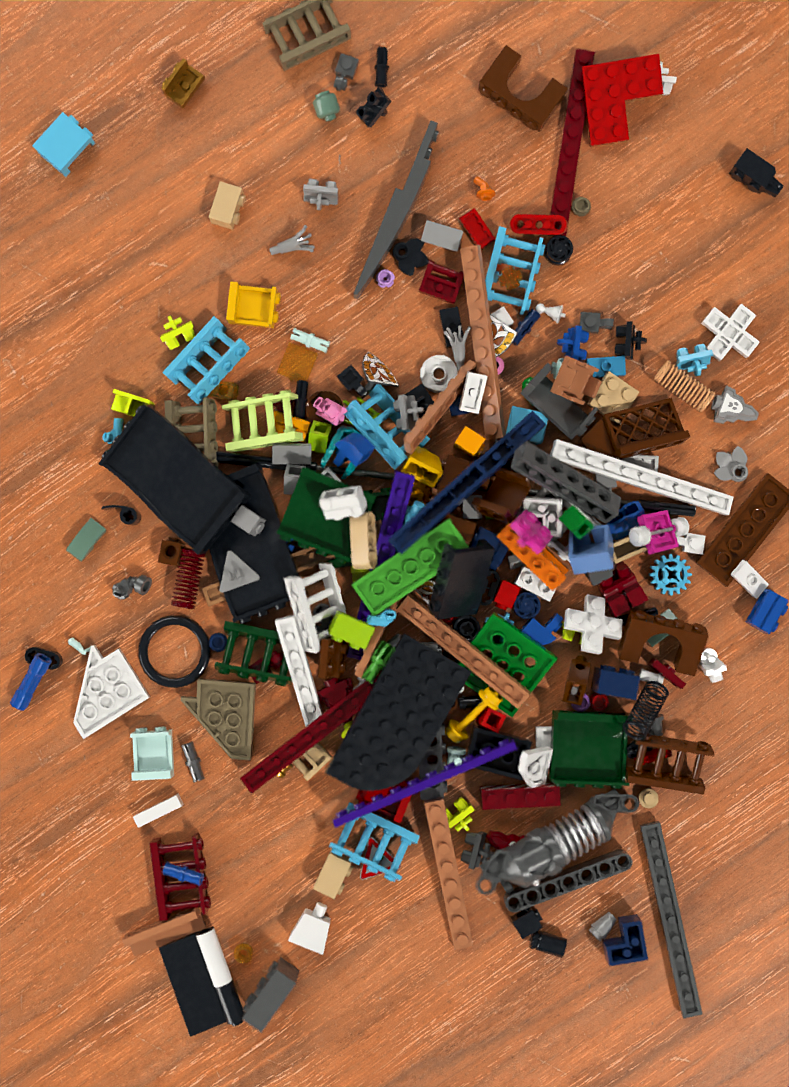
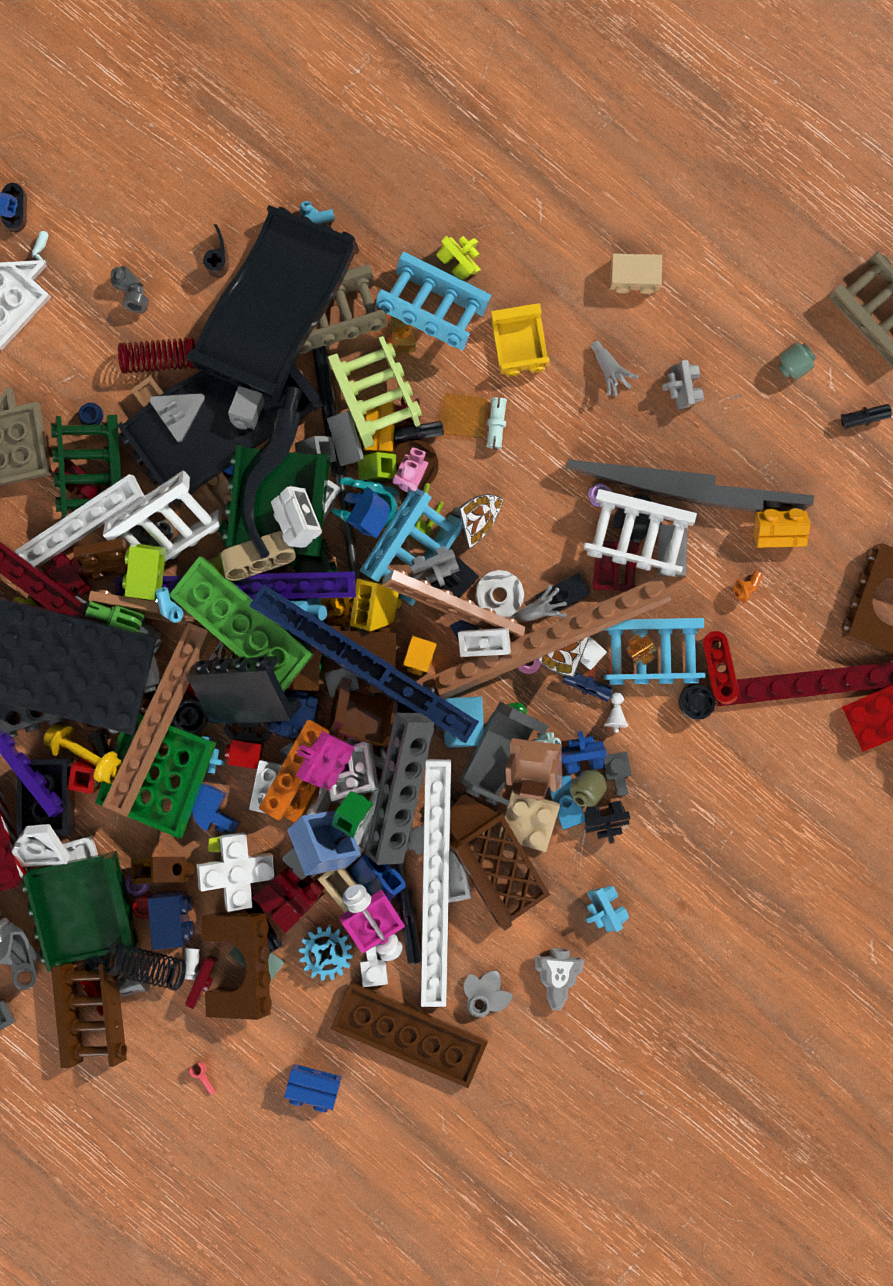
camera: 75 degrees right, 0 degrees up
medium azure panel [32,112,95,177] -> none
sand green slope [66,518,106,562] -> none
neon yellow panel [111,389,154,417] -> none
black wedge [138,615,211,688] -> none
reddish brown brick [158,537,185,566] -> none
pearl gold bracket [162,58,205,109] -> none
dark grey plate [334,53,359,92] -> none
black plate [337,365,368,399] -> none
black hips [356,87,392,128] -> none
light aqua bush [447,746,466,764] -> none
red plate [459,208,496,250] -> none
dark blue wheel [512,592,541,619] -> none
dark tan plate [572,197,591,216] -> none
tan plate [639,788,658,808] -> none
light nougat piece [654,360,715,412] -> none
white hips [699,648,726,683] -> none
white plate [701,304,760,361] -> none
black hinge [729,148,784,197] -> none
white plate [730,560,769,599] -> none
none -> coral hand [189,1062,215,1095]
none -> black animal [239,387,302,559]
none -> olive head [570,770,607,807]
none -> white fence [583,489,697,577]
none -> light orange brick [753,508,811,548]

